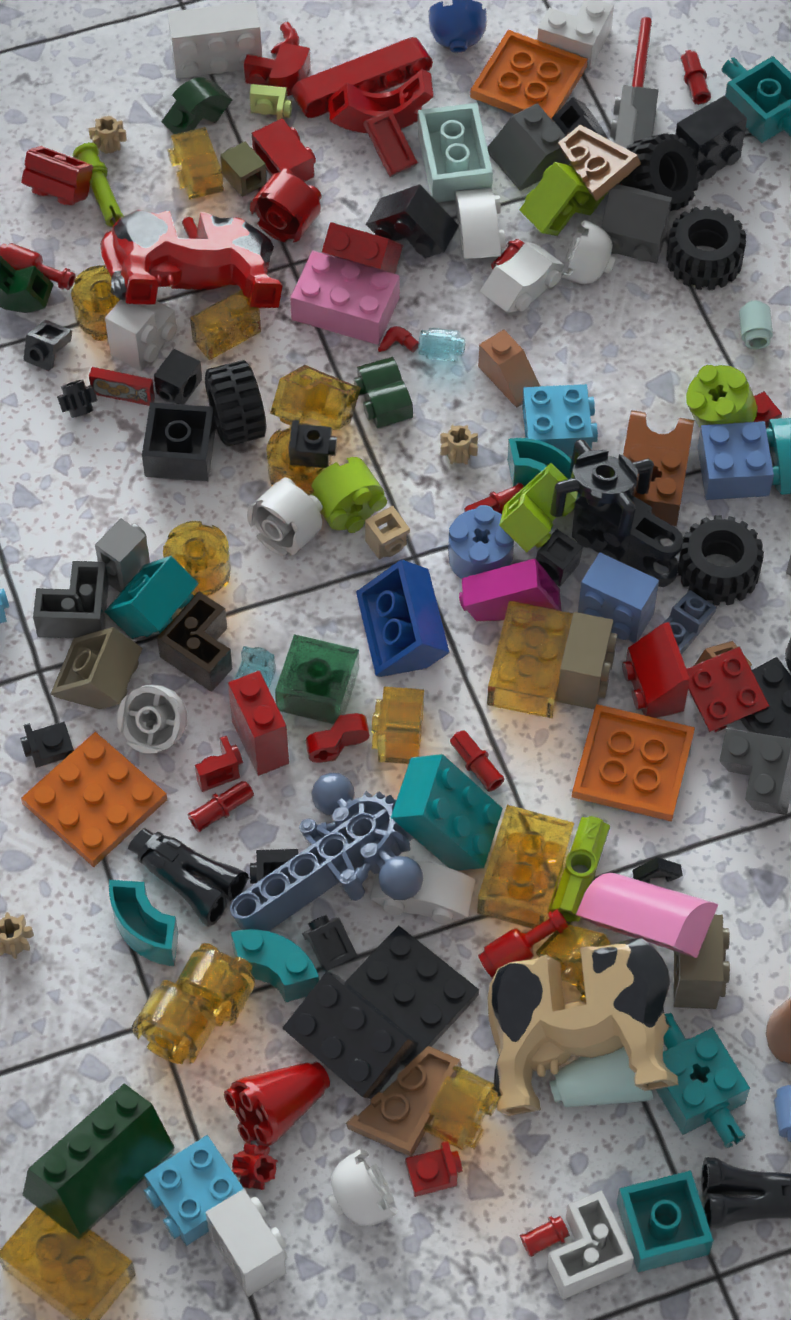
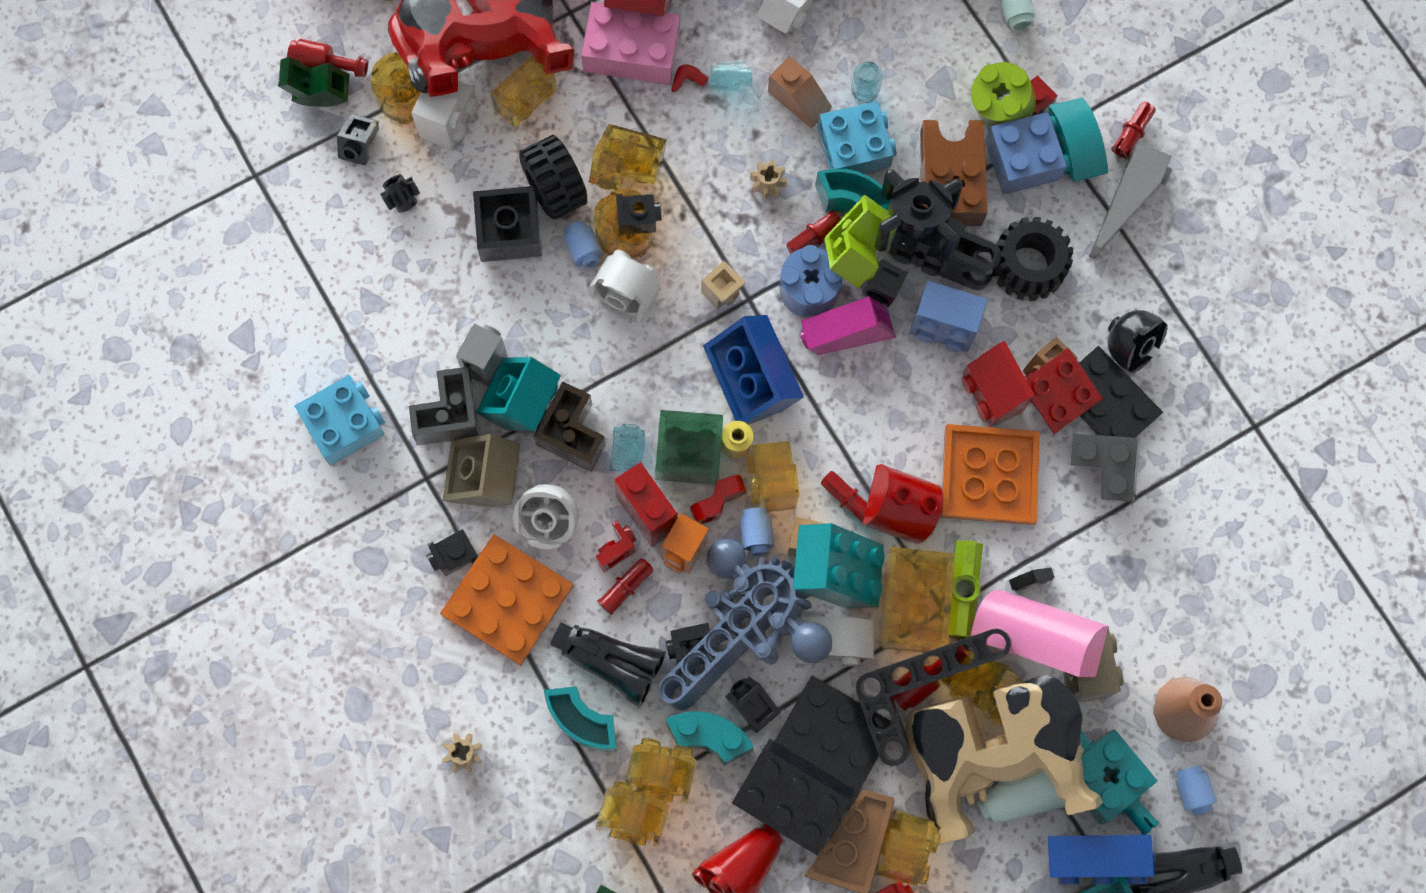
camera: 15 degrees left, 15 degrees up
tile [89,367,155,406] -> none
black brick [154,349,202,405] -> none
clear yellow brick [163,521,231,596] -> none
lime brick [309,457,387,533] -> none
dark green brick [353,357,413,428] -> none
clear yellow brick [487,601,573,719] -> none
dark tan brick [557,612,618,709] -> none
sand blue slope [663,590,717,655] -> none
none -> light blue brick [564,220,603,268]
none -> orange brick [661,513,709,574]
none -> light yellow brick [720,421,753,459]
none -> light blue brick [740,507,775,556]
none -> clear light blue brick [851,61,883,102]
none -> black beam [856,629,1012,766]
none -> red brick [862,464,943,544]
none -> blue slope [1048,835,1156,884]

